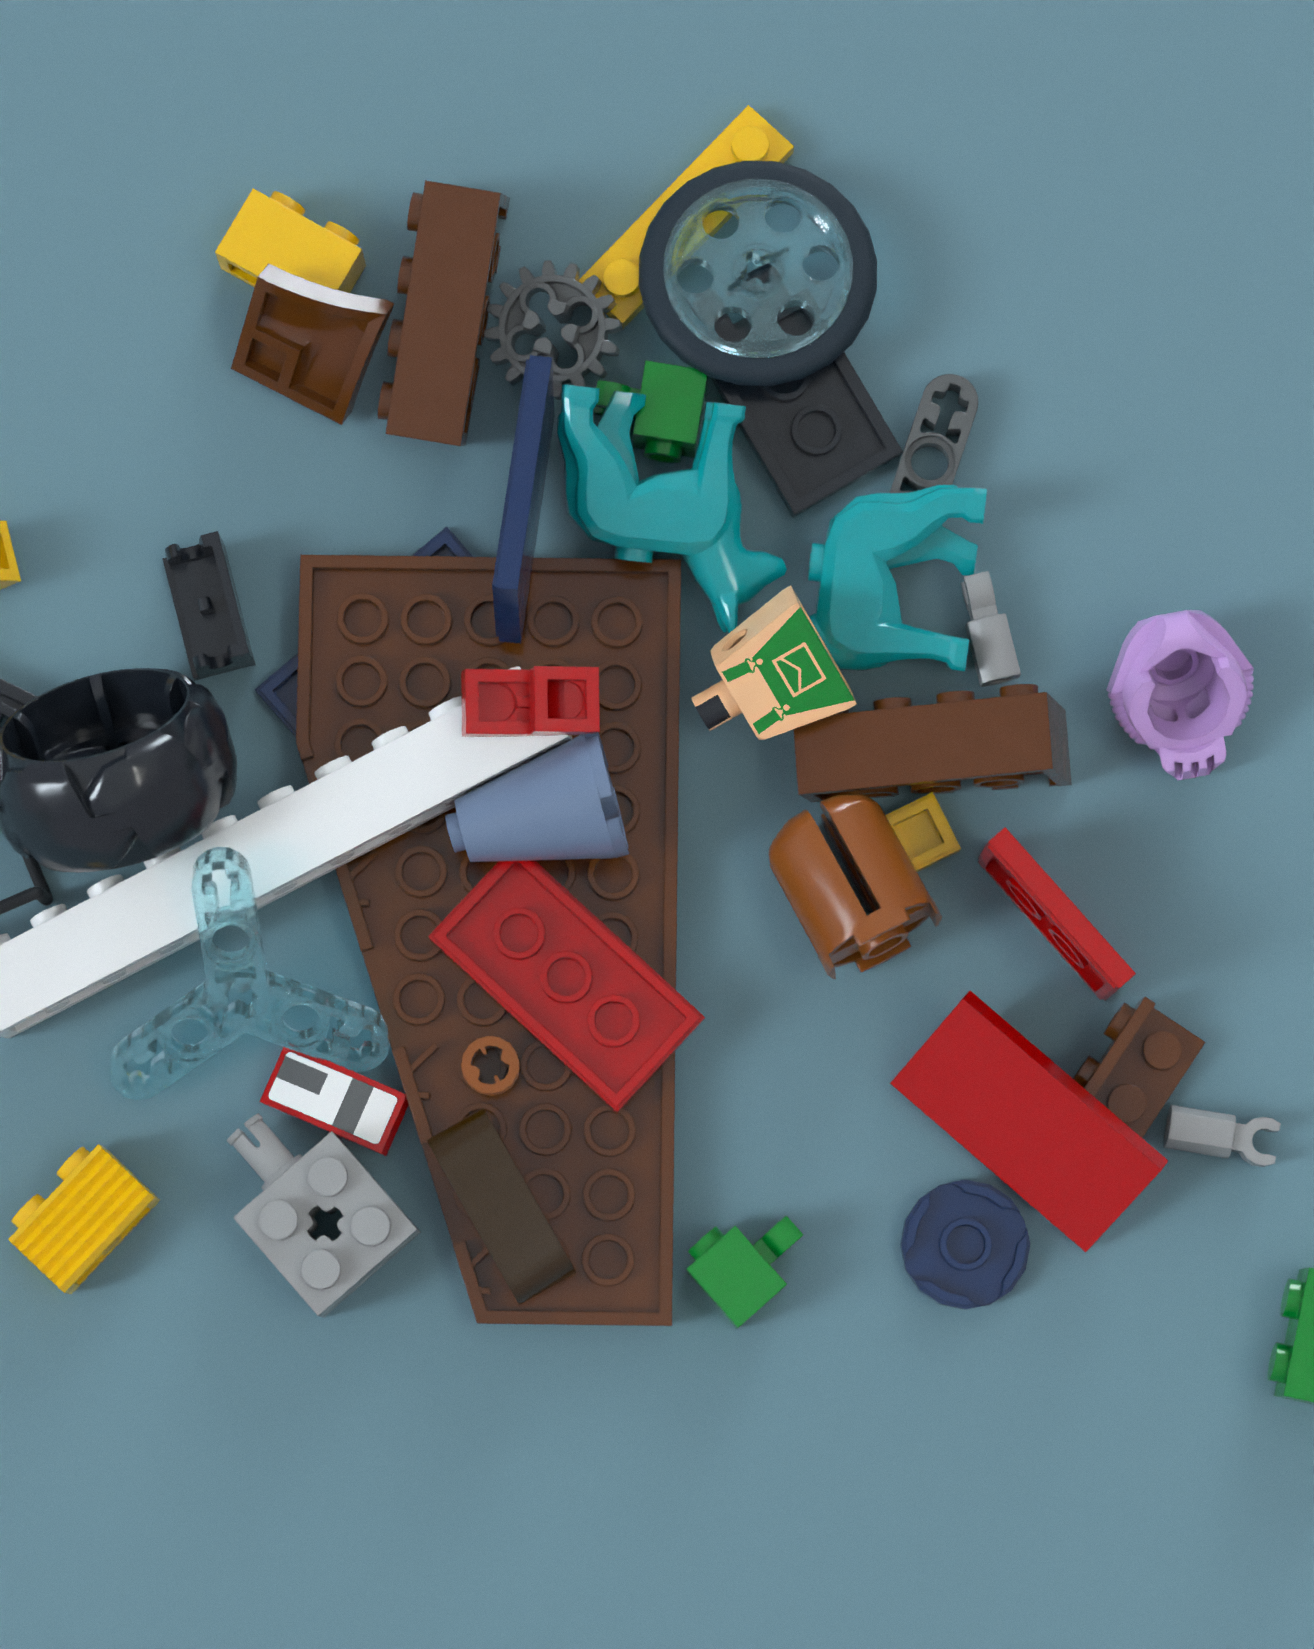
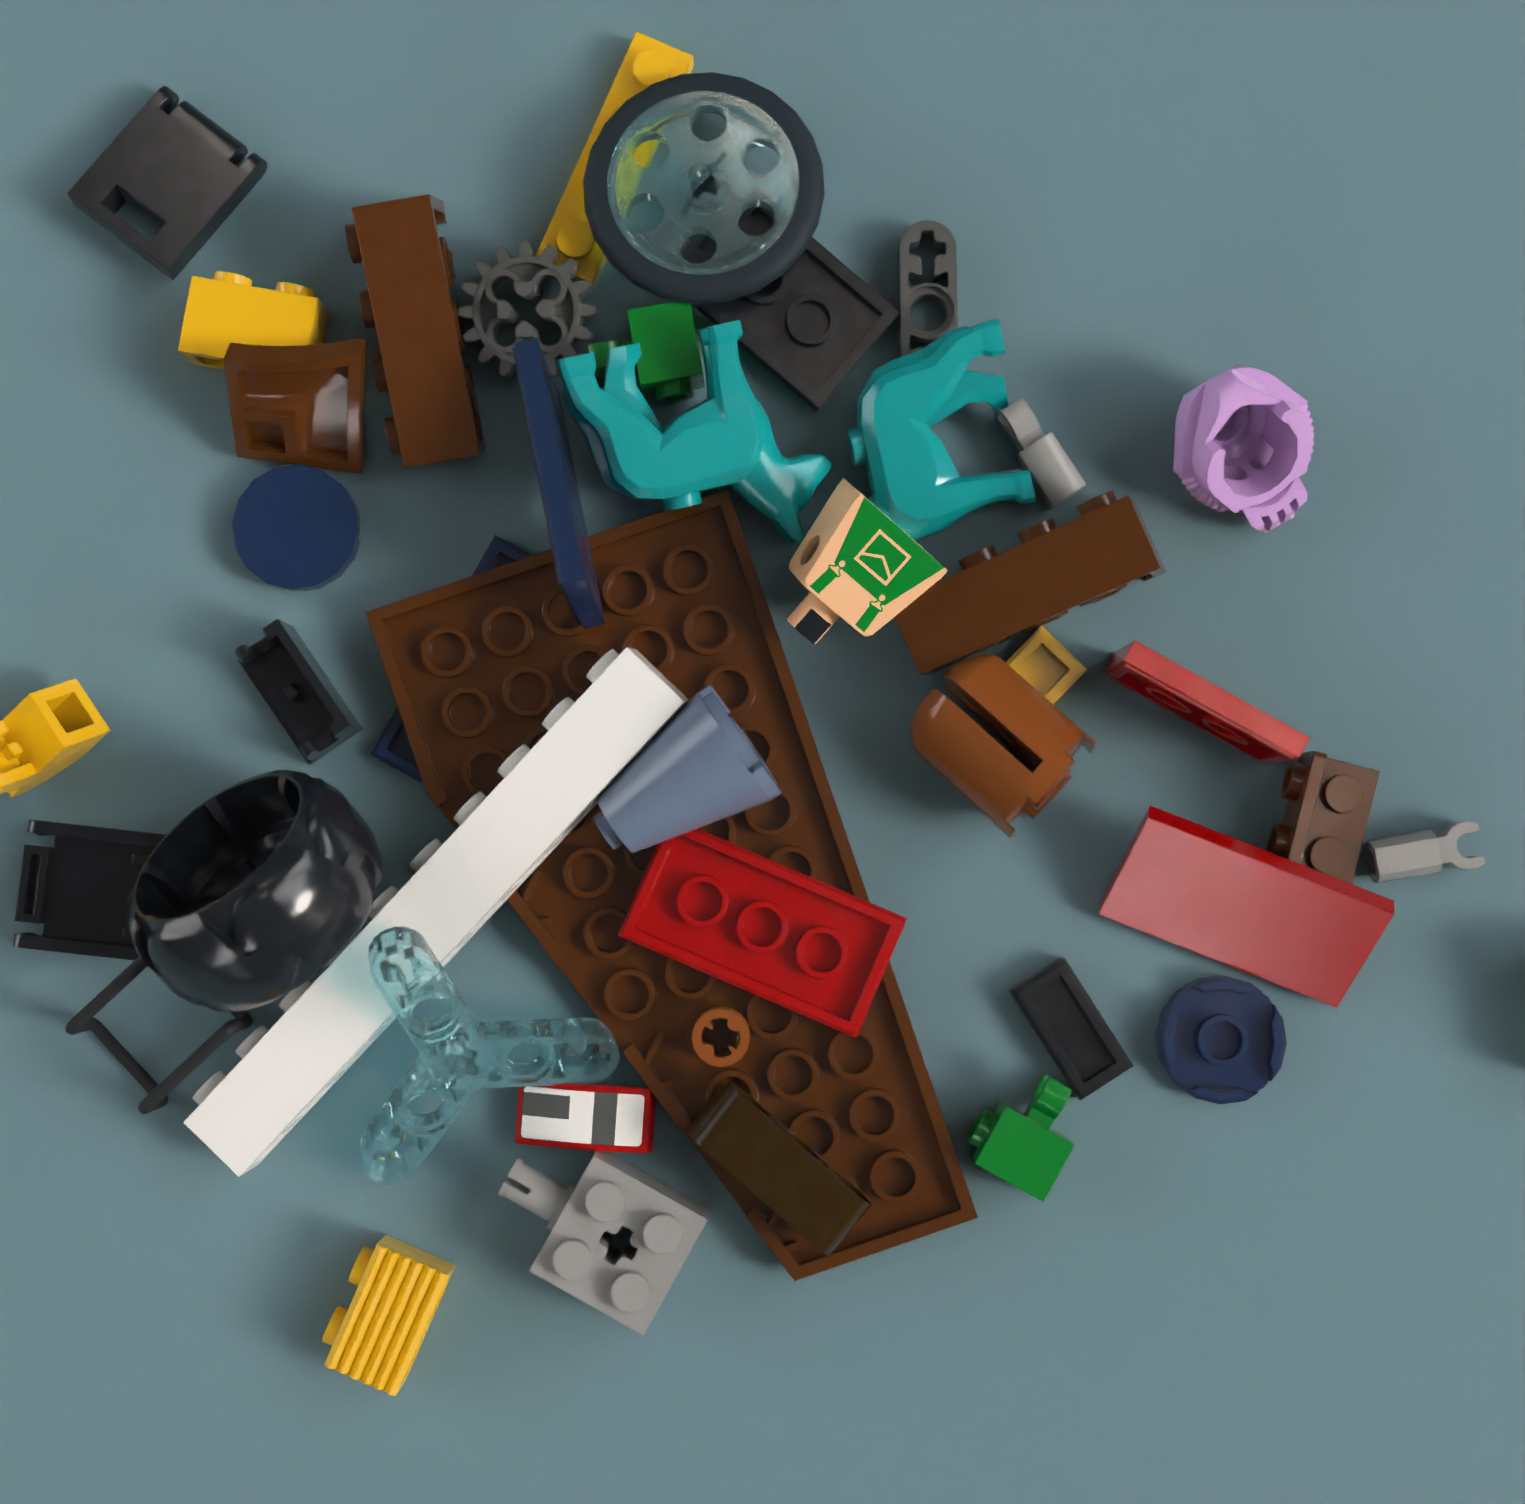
camera: 15 degrees left, 5 degrees up
red slope [461,666,600,737] -> none
none -> black container [67,86,267,280]
none -> dark blue tile [232,464,361,591]
none -> black tile [1009,957,1133,1100]

